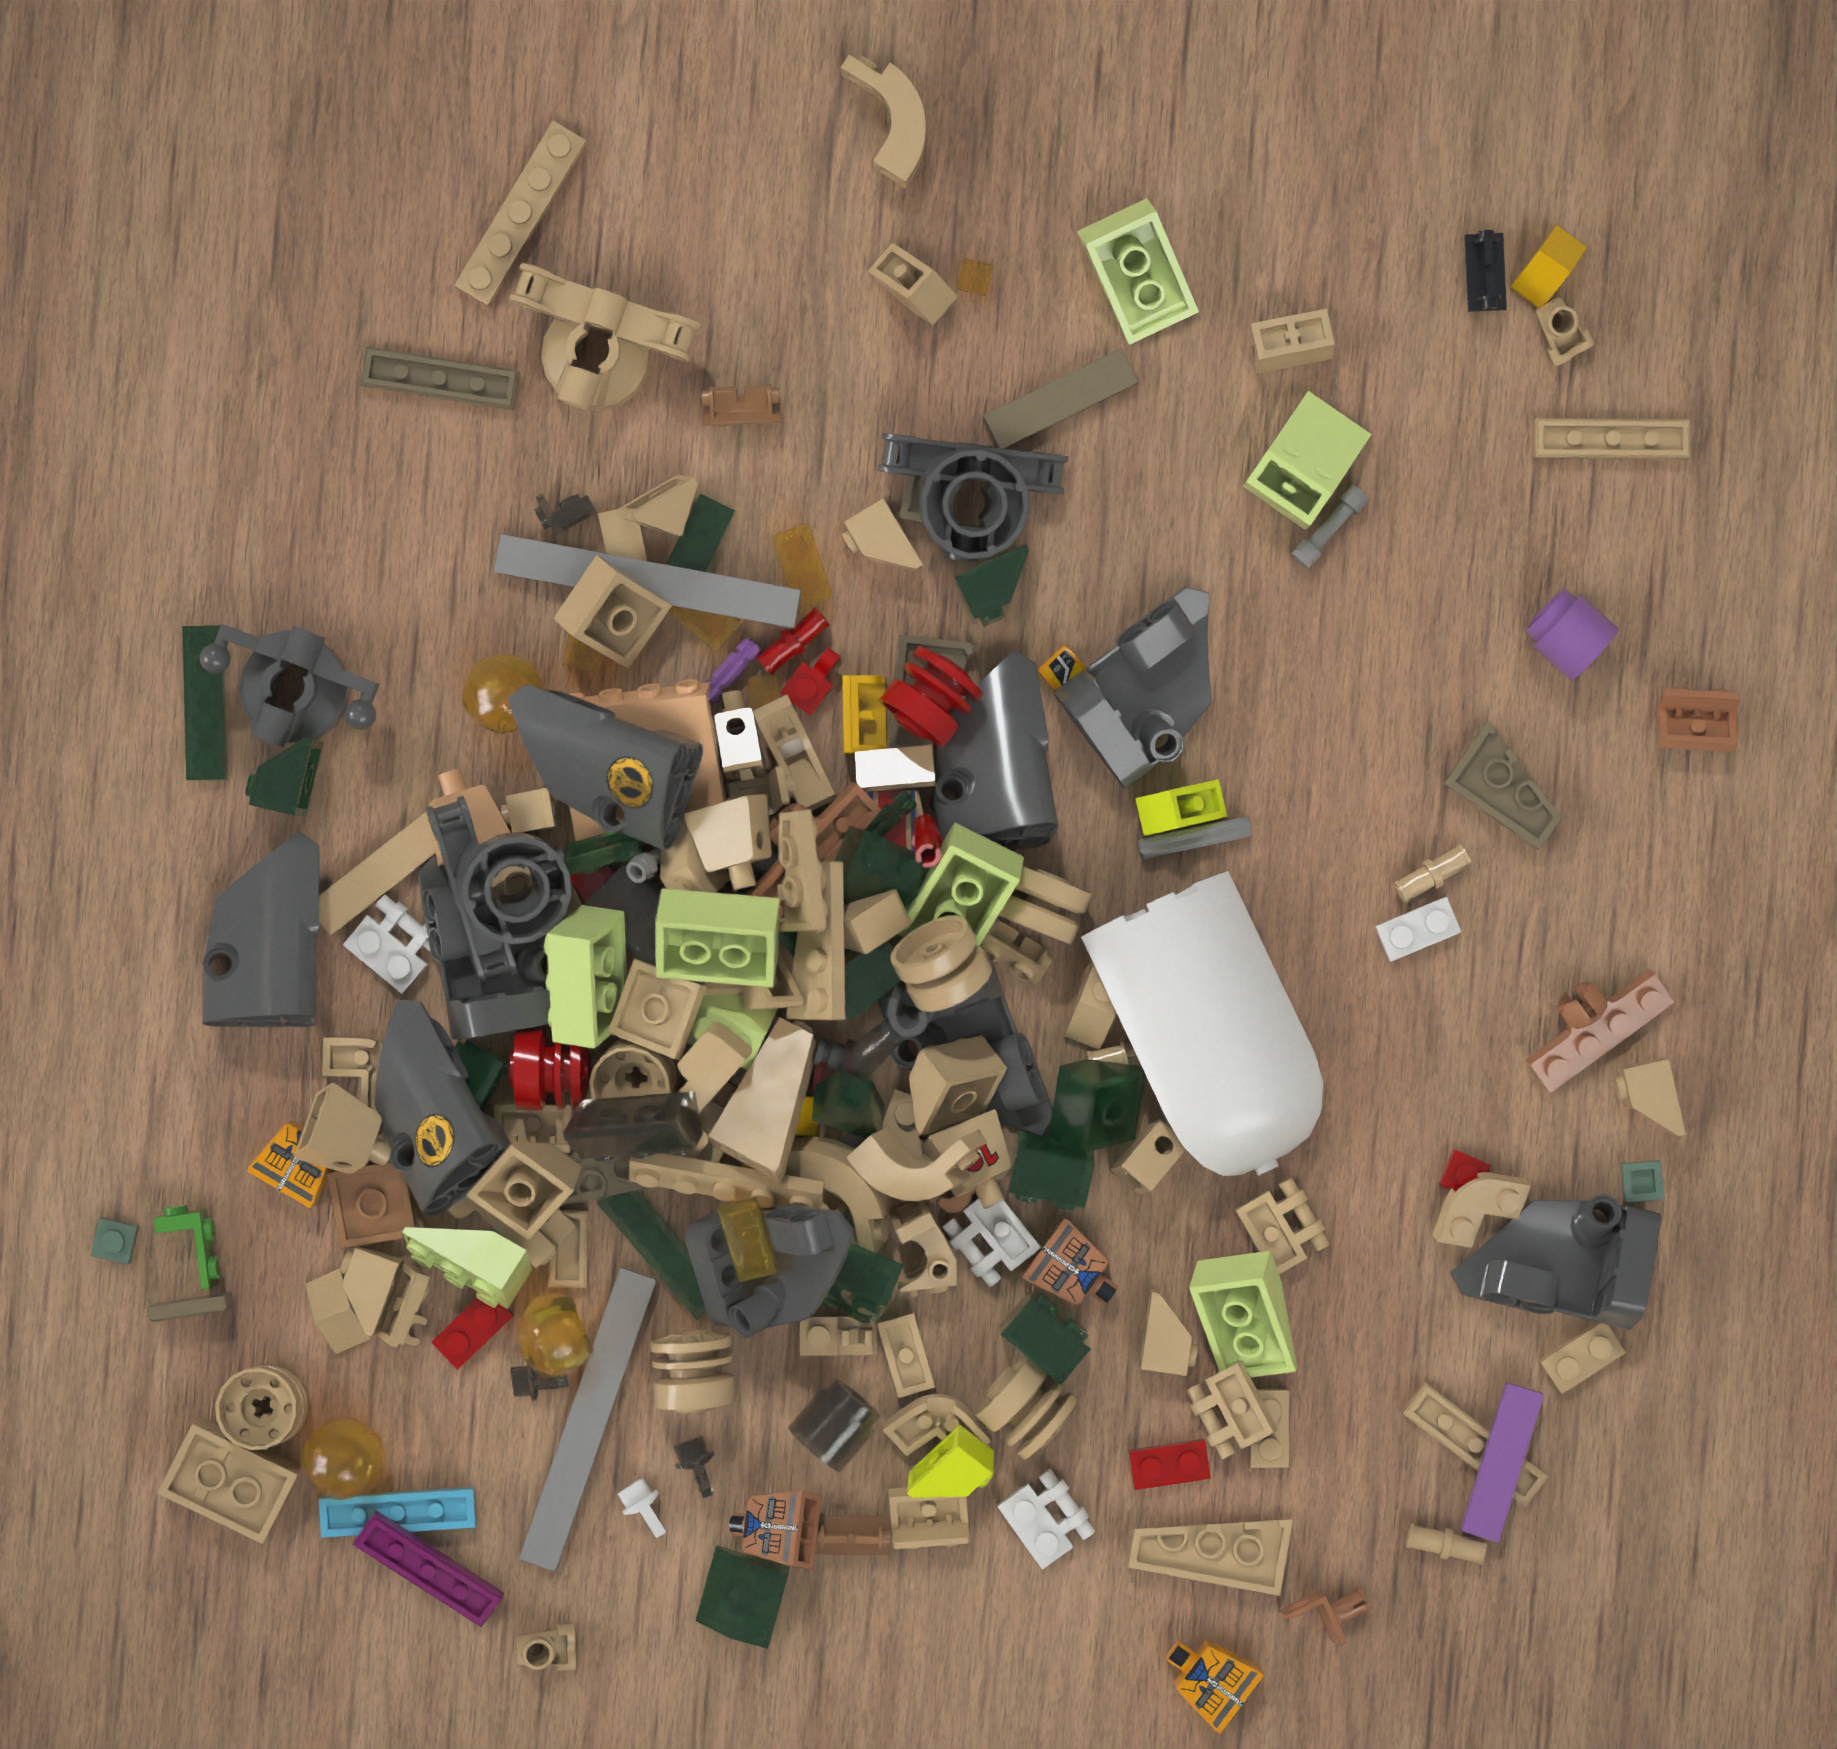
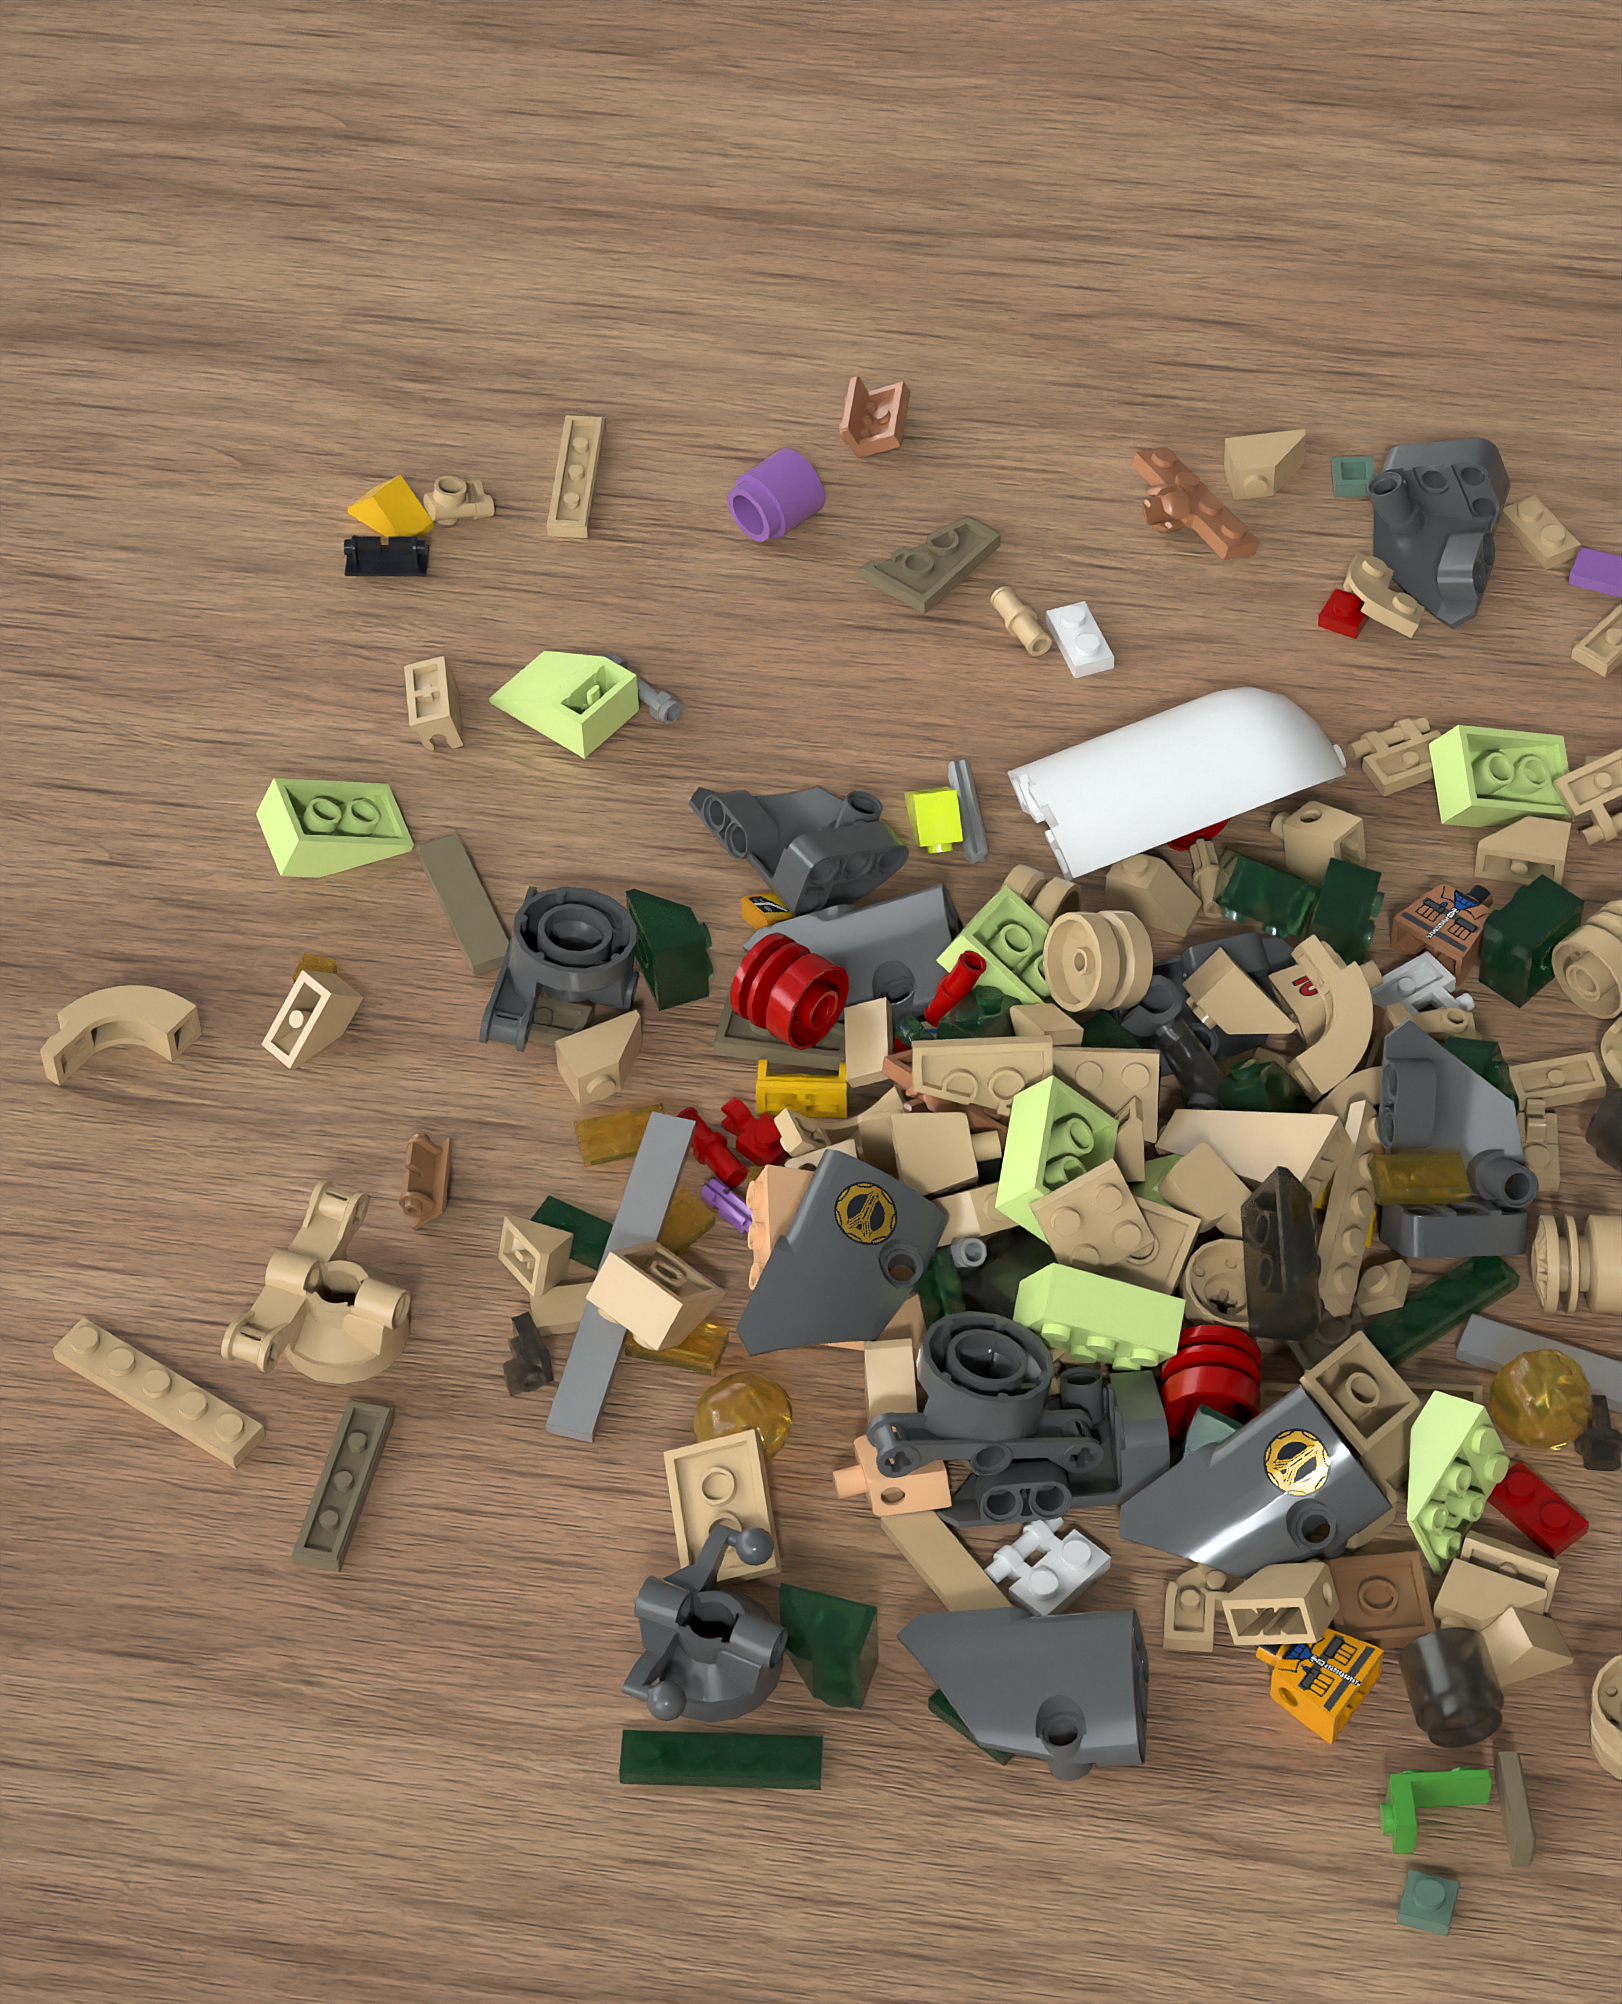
camera: 85 degrees left, 40 degrees down
none -> tan plate [663,1429,782,1588]
none -> tan plate [1029,1159,1155,1274]
none -> tan plate [1356,1259,1412,1317]
none -> clear smoke piece [1398,1627,1504,1748]

